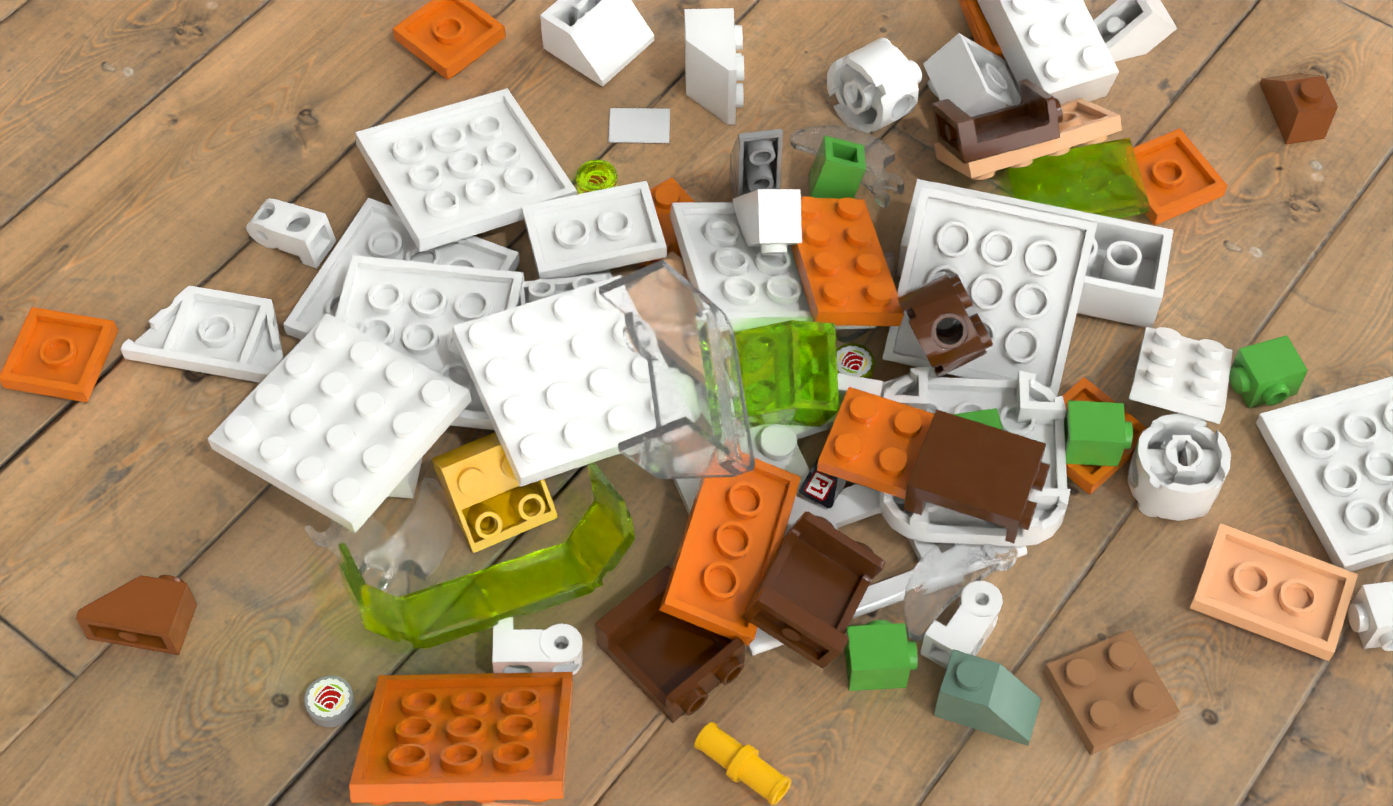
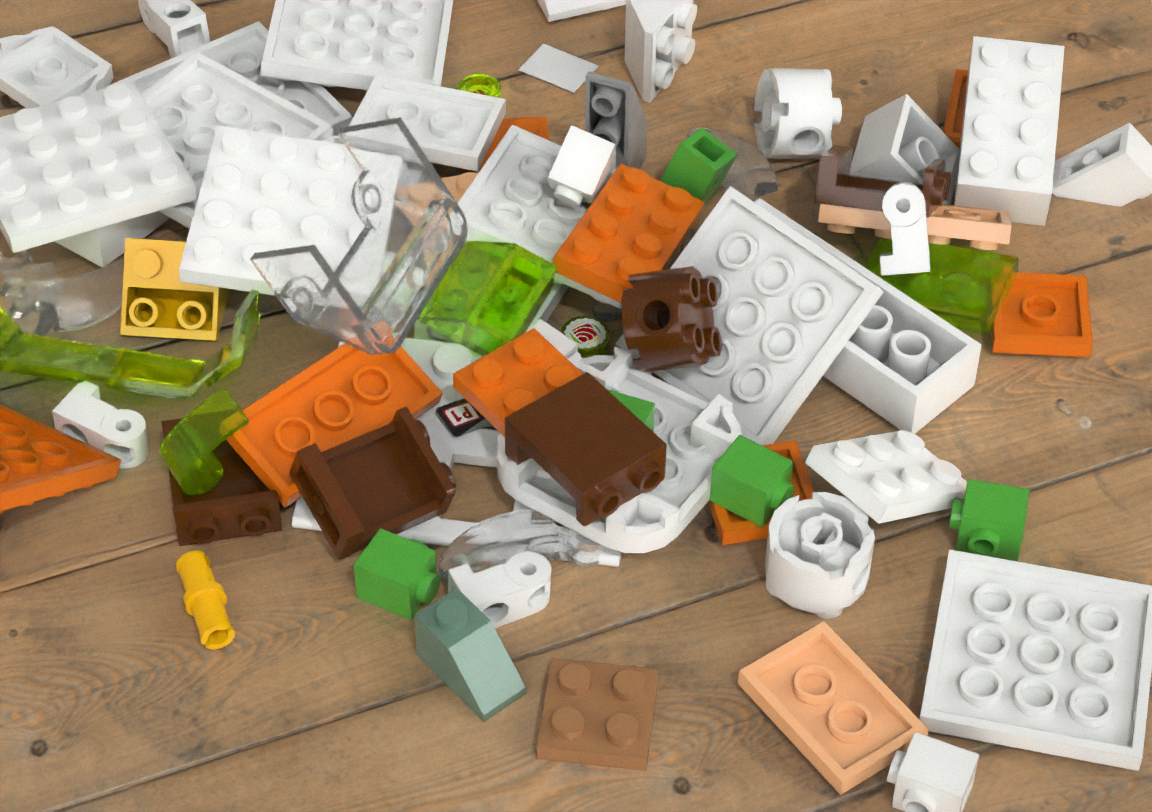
camera: 30 degrees right, 10 degrees down
none -> clear neon green panel [159,389,249,495]
none -> white leg [880,182,930,276]

